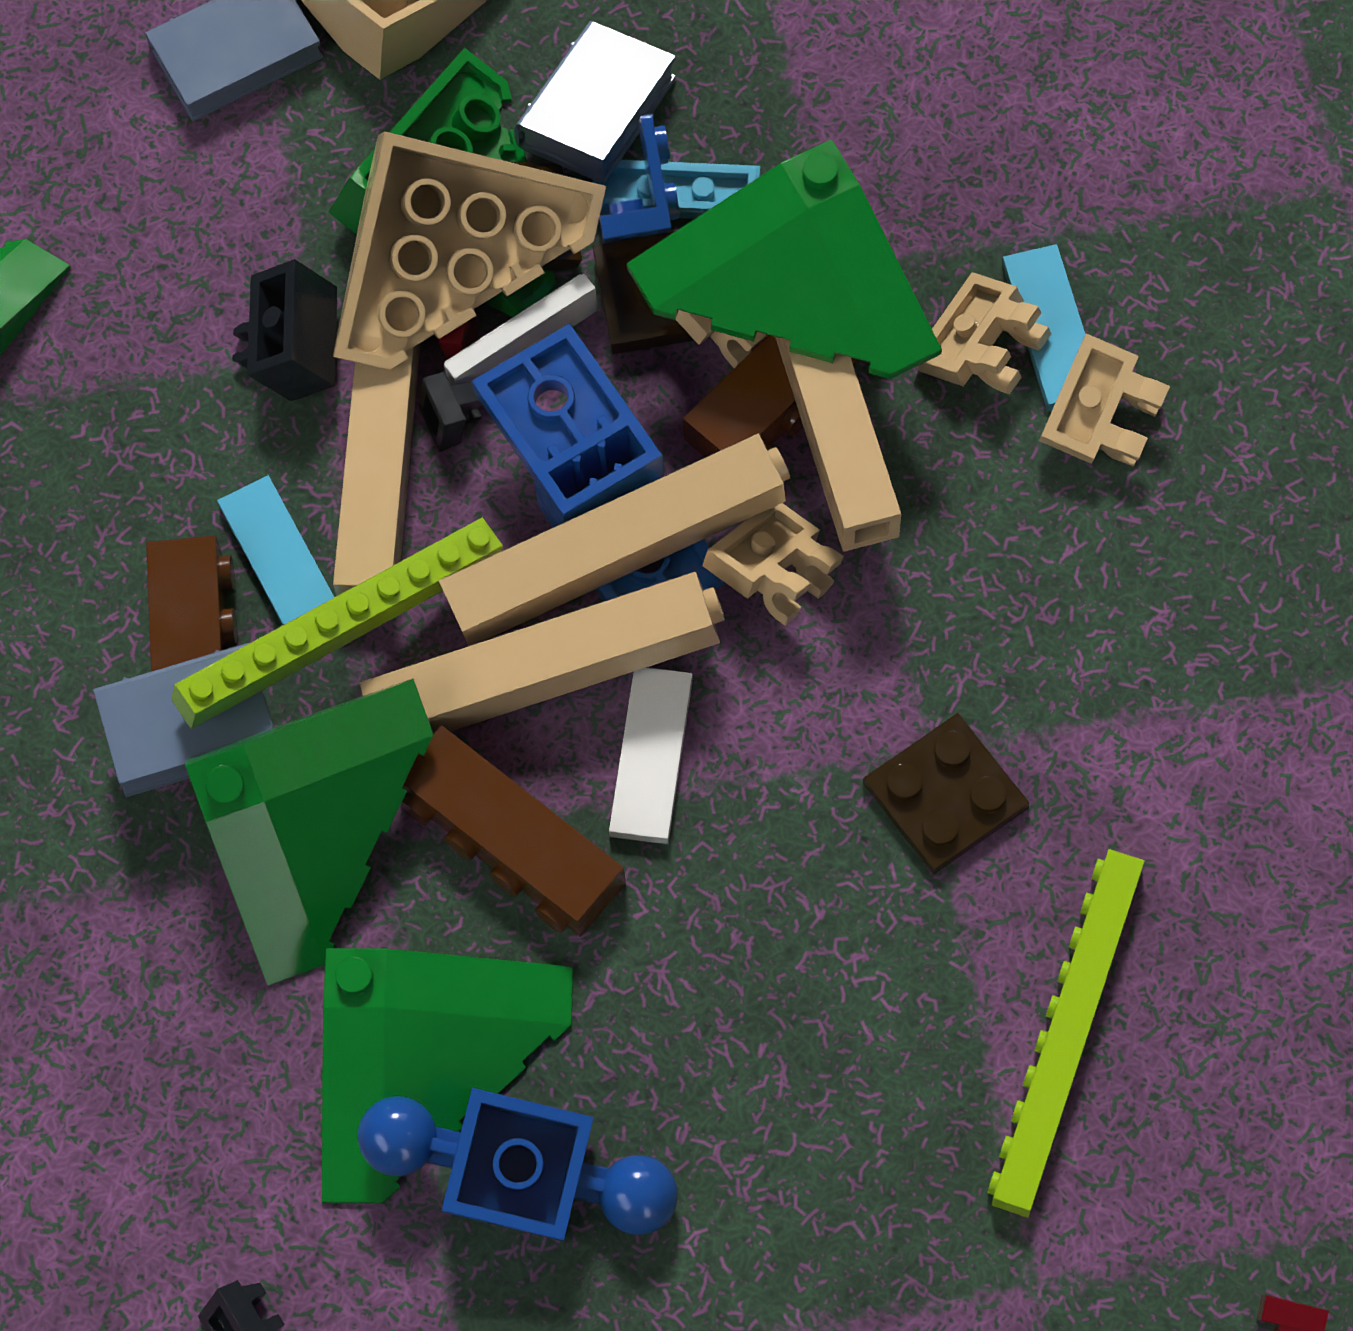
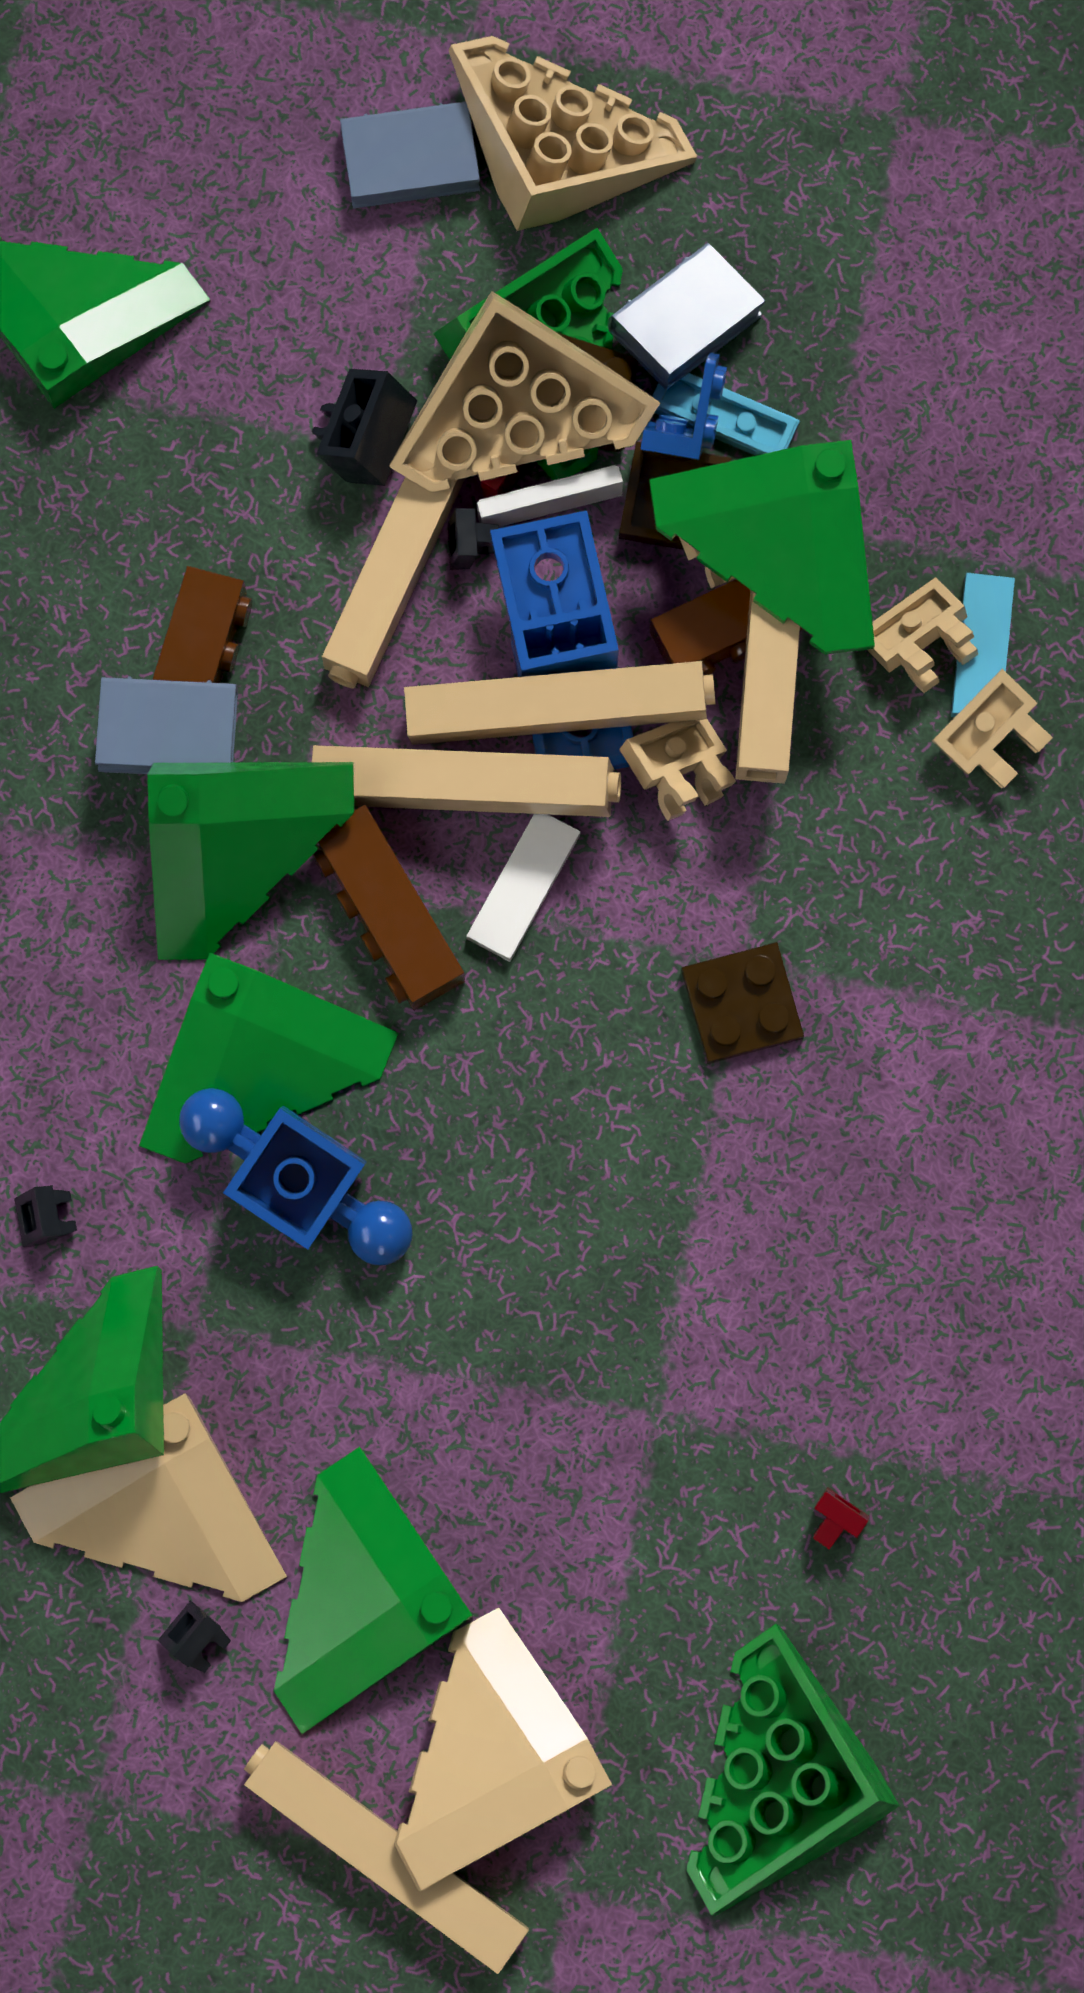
camera: 15 degrees right, 10 degrees up
lime piece [171,517,503,729] -> none
medium azure tile [217,475,334,625] -> none
lime piece [987,849,1145,1218] -> none

